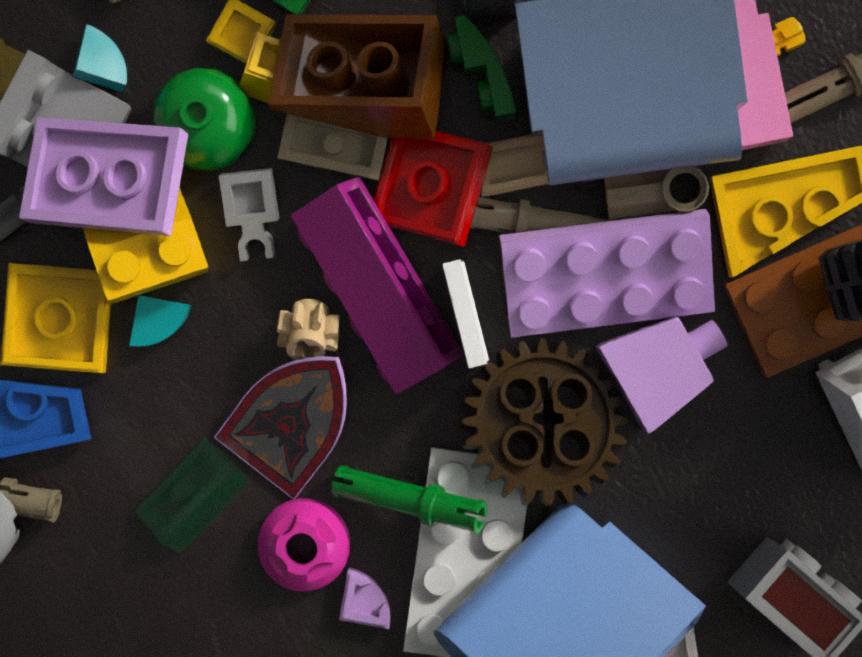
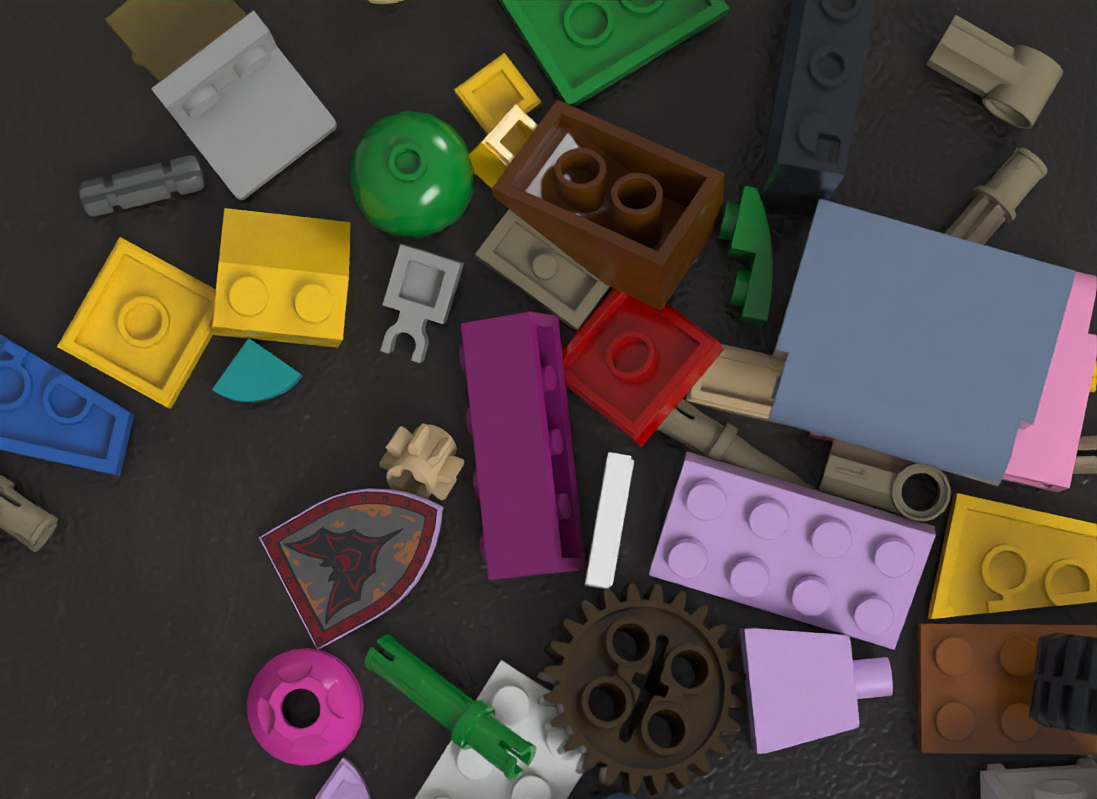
camera: 30 degrees right, 5 degrees down
lavender plate [19,117,188,236] -> none
tile [72,24,127,92] -> none
clear green slope [135,437,249,552] -> none

